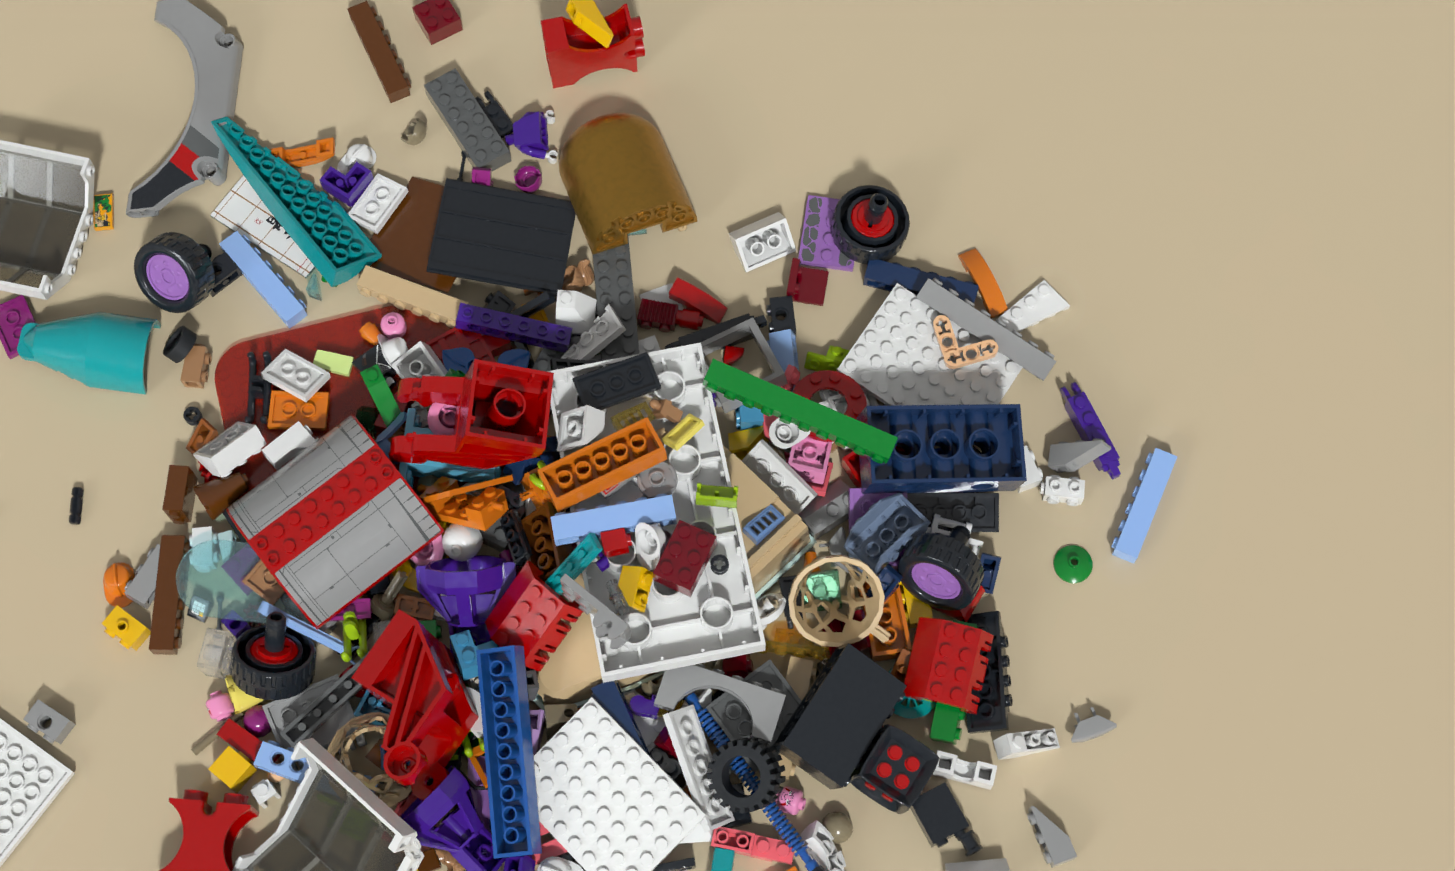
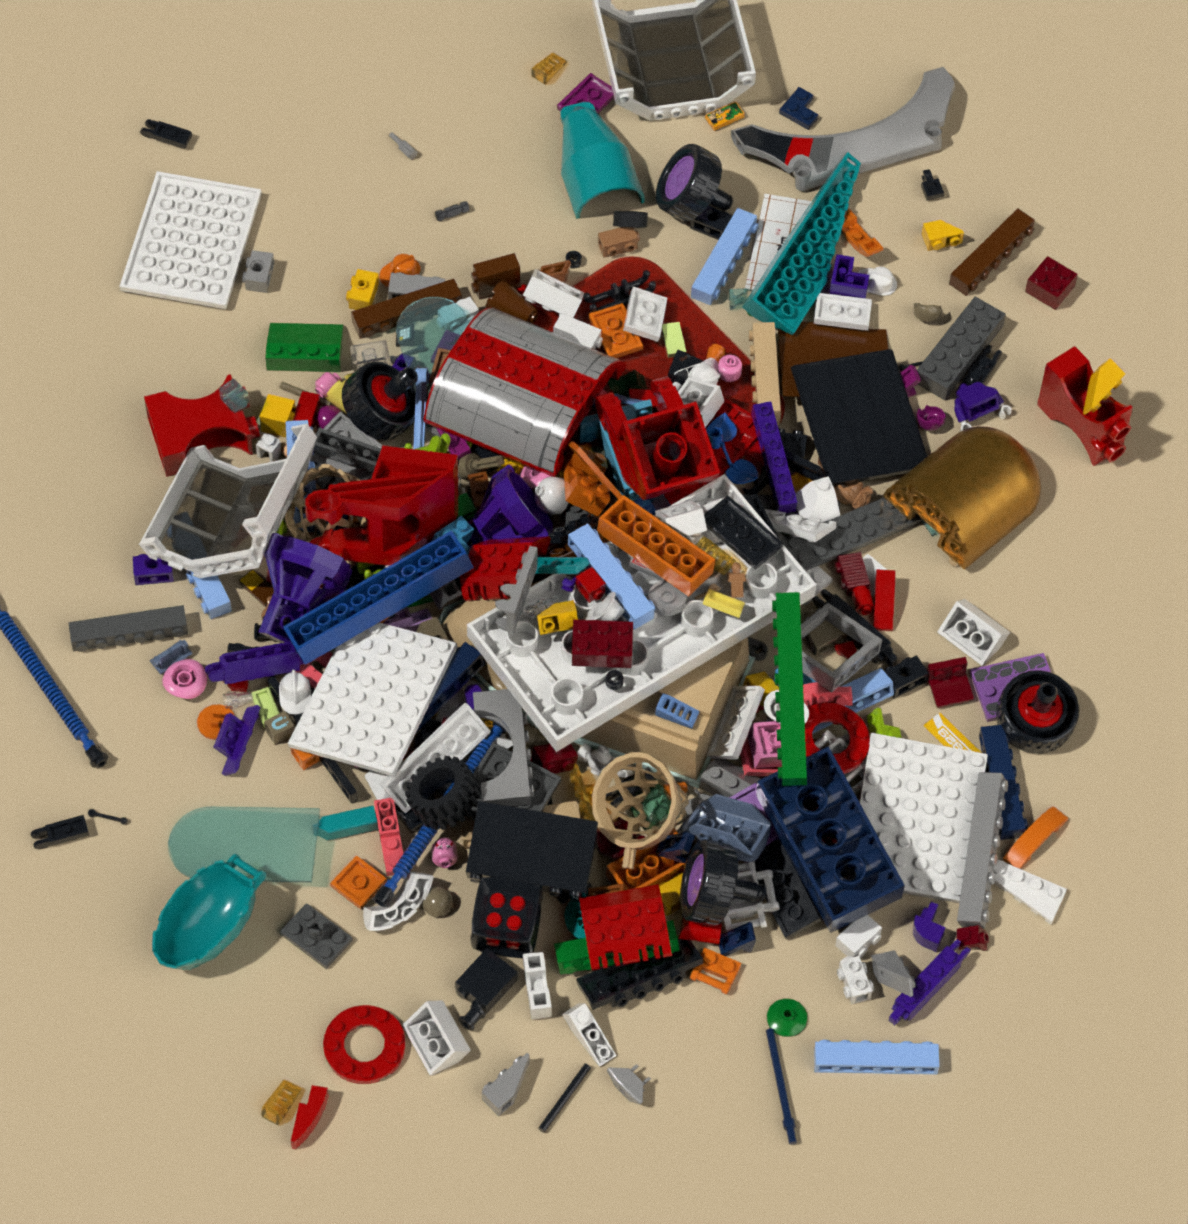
camera: 65 degrees right, 10 degrees down
green slope [360,364,401,427] -> none
lime hinge [696,482,738,508] -> none
light nougat beam [933,315,998,369] -> none
none -> clear light blue brick [219,378,249,413]
none -> green slope [265,323,343,372]
none -> black bar [538,1063,591,1133]
none -> orange plate [690,947,741,995]
none -> dark blue bar [766,1028,797,1145]
none -> dark blue plate [779,87,819,130]
none -> dark purple brick [913,902,946,952]
none -> black plate [921,169,944,201]
none -> yellow slope [921,220,964,251]
none -> yellow sticker [924,713,982,753]
none -> dark red bracket [956,925,989,951]

